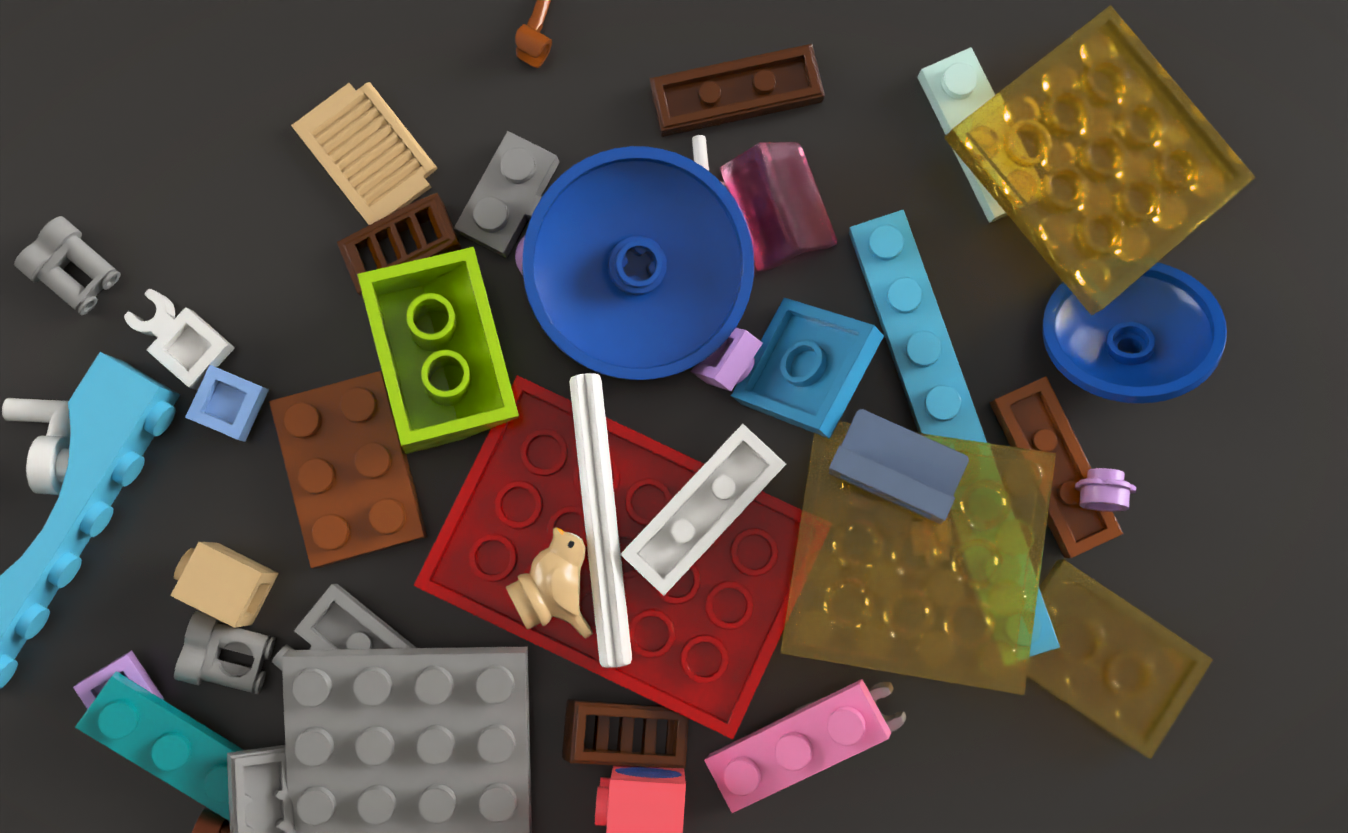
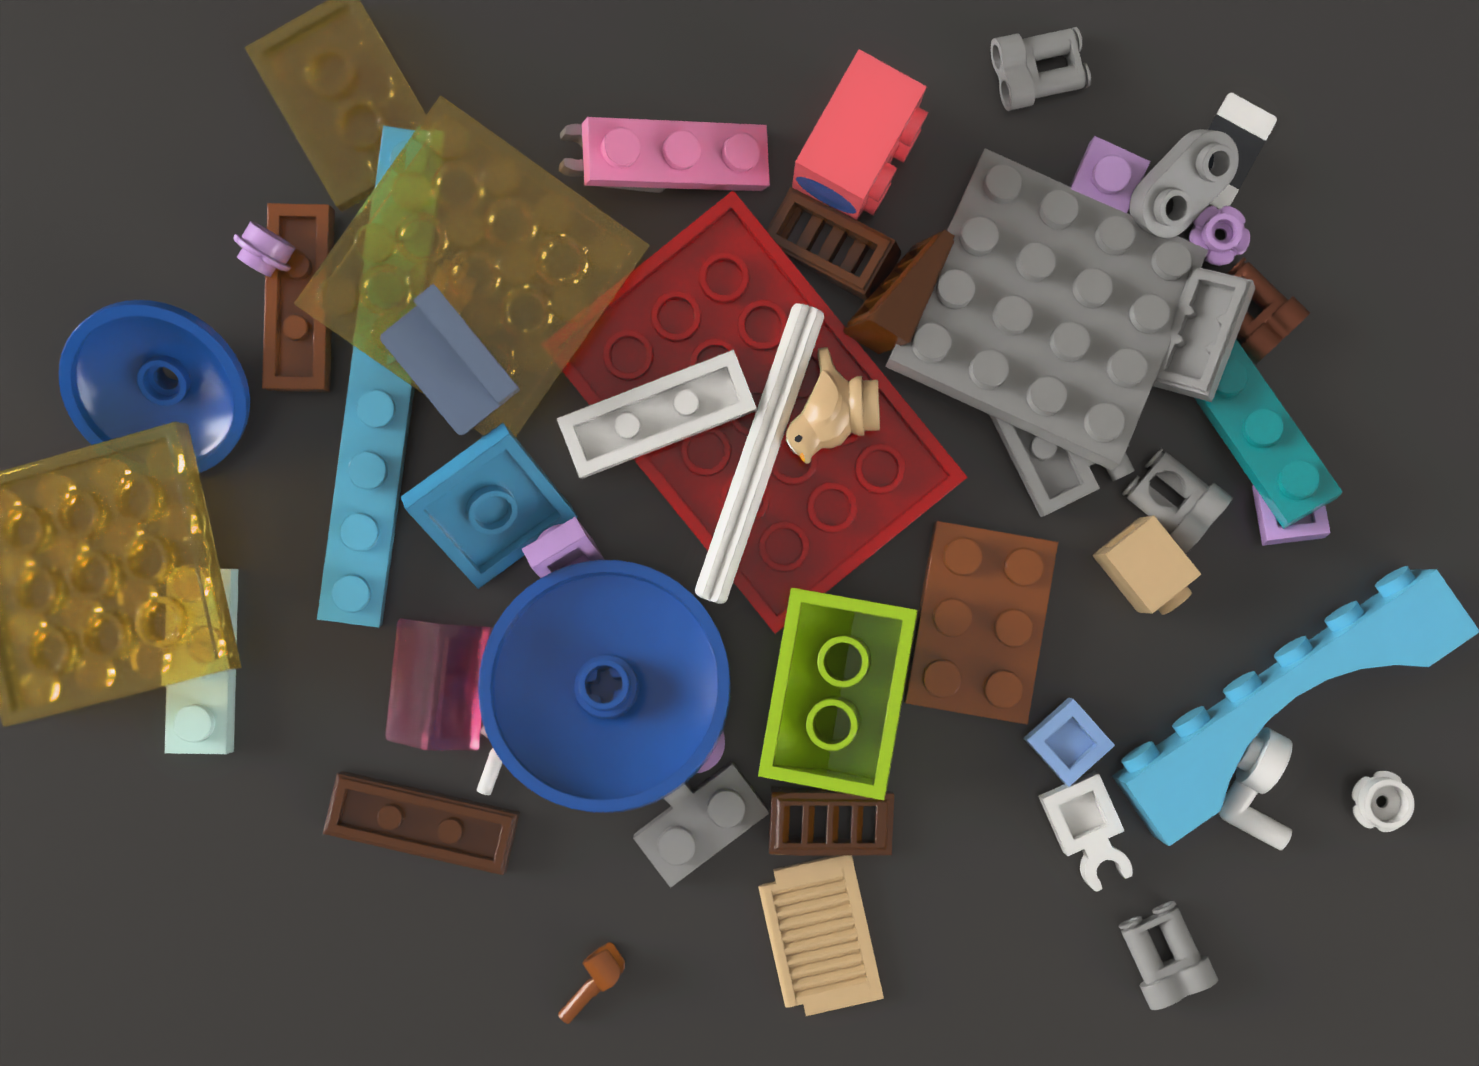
camera: 150 degrees left, 5 degrees up
none -> reddish brown slope [843,230,955,354]

